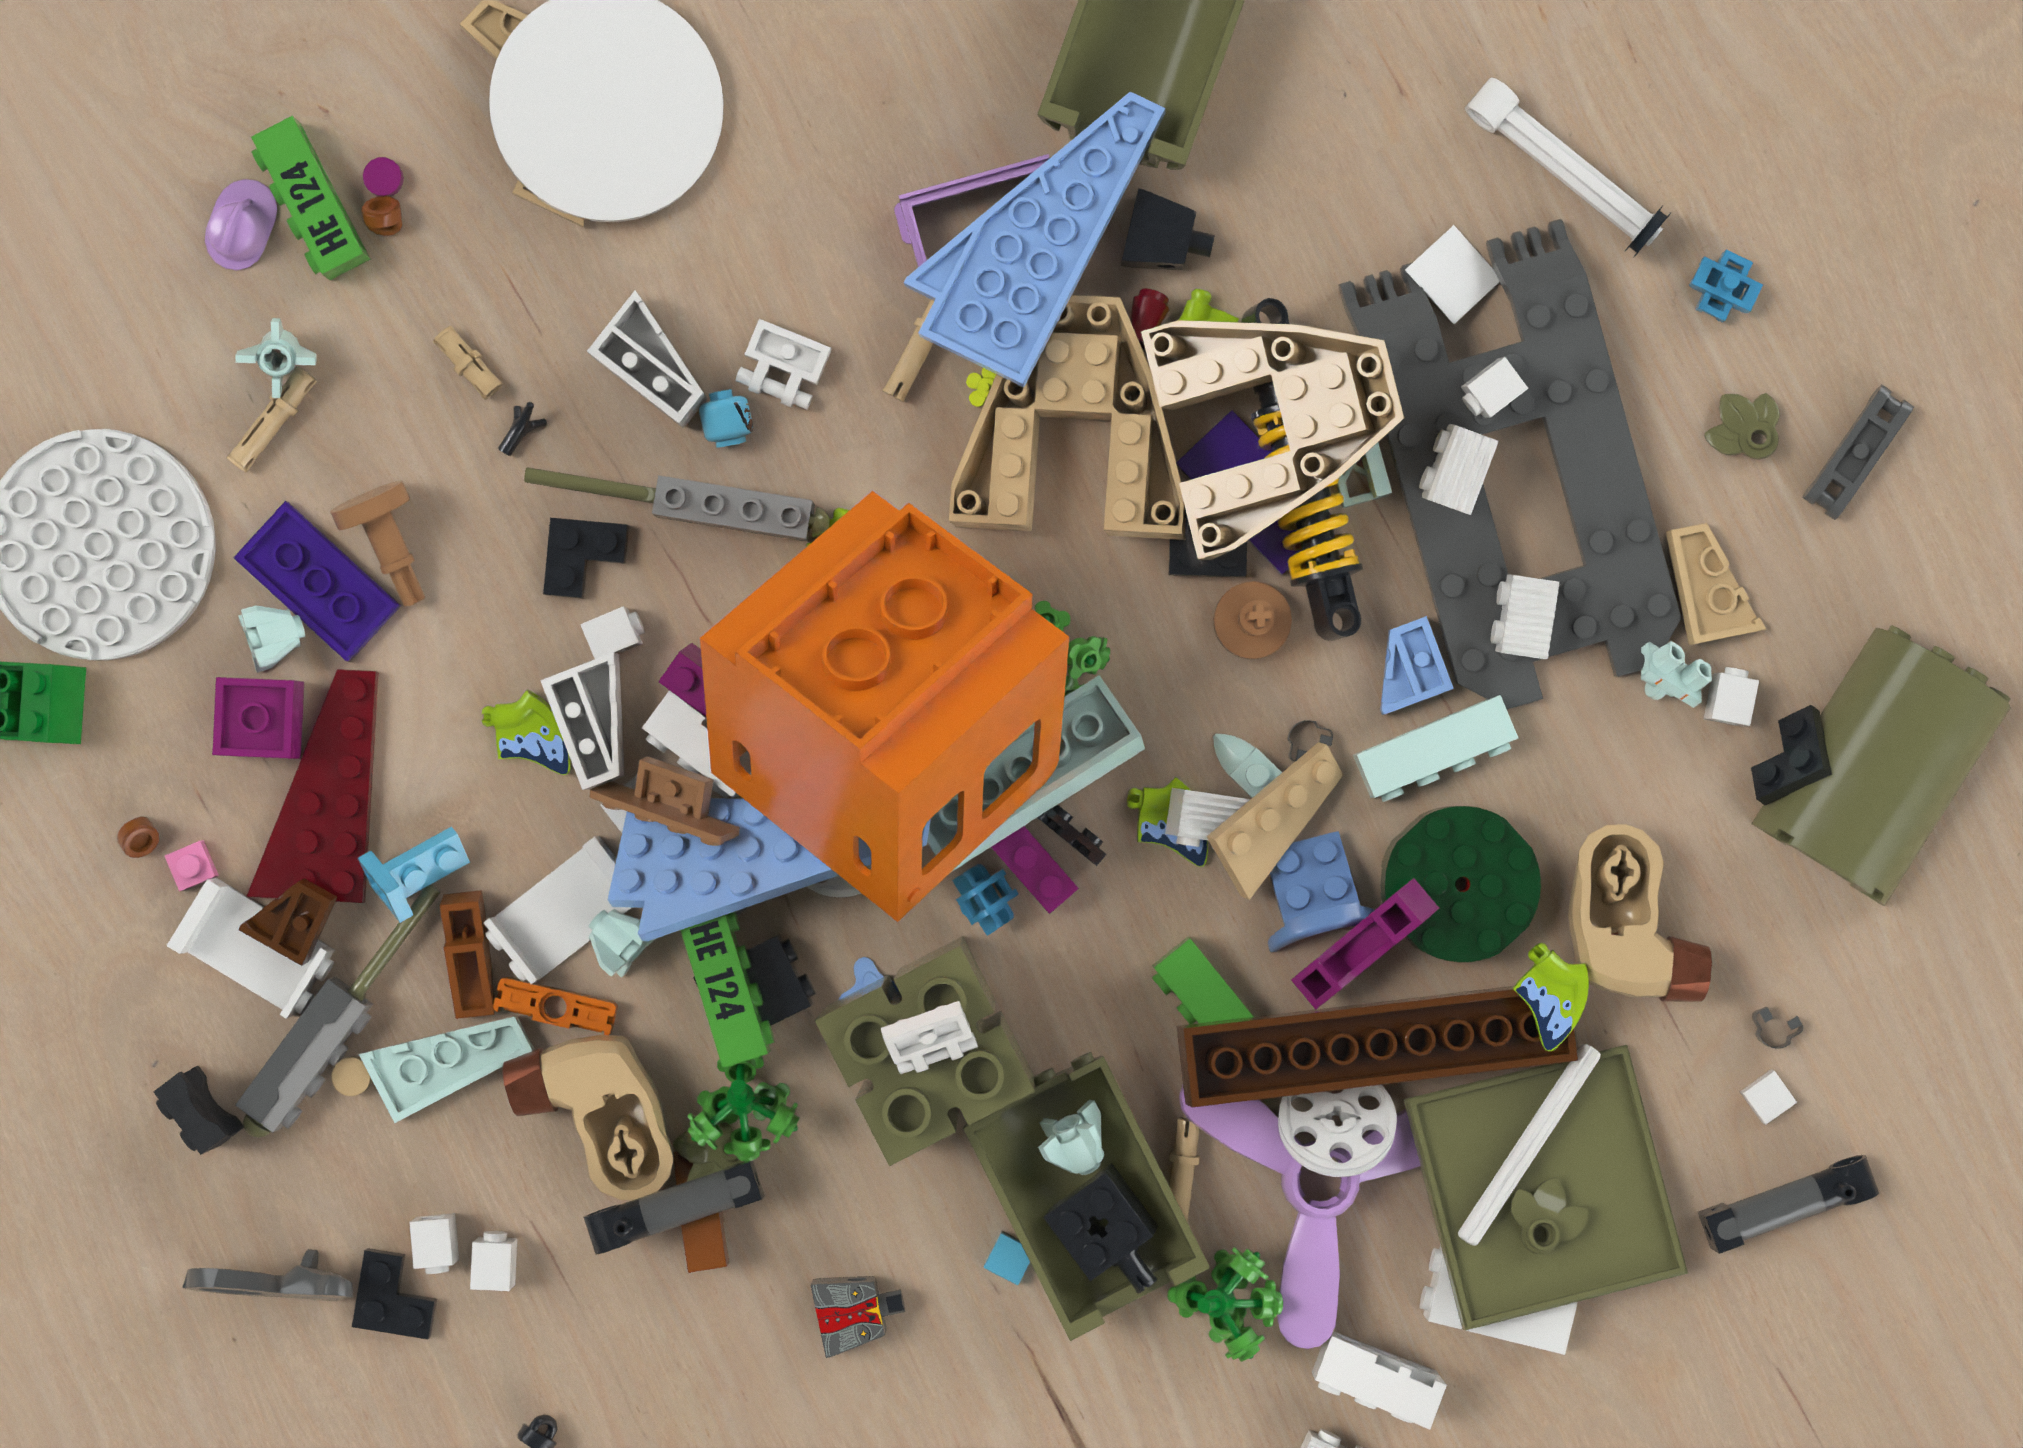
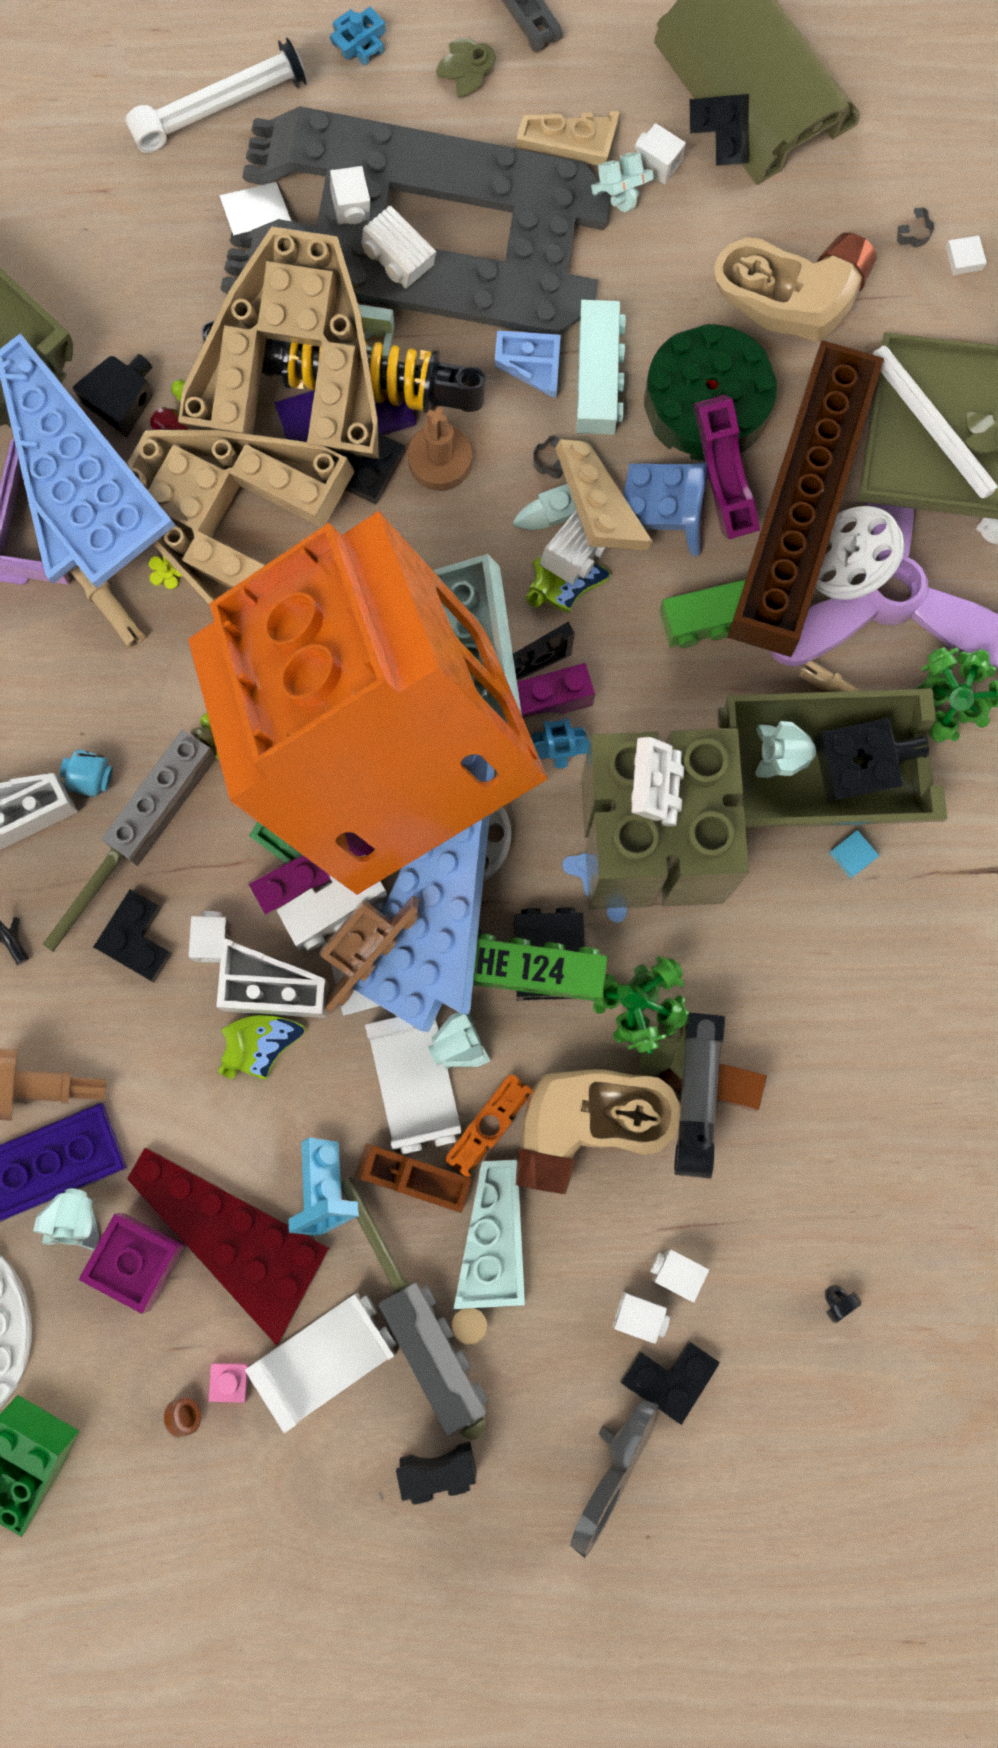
camera: 65 degrees left, 10 degrees down
reddish brown wing [238,878,337,966] -> none
white plate [735,319,832,410] -> none
torso [811,1276,905,1358] -> none
white brick [1491,574,1560,659] -> none
lime arm [1512,943,1589,1051] -> none

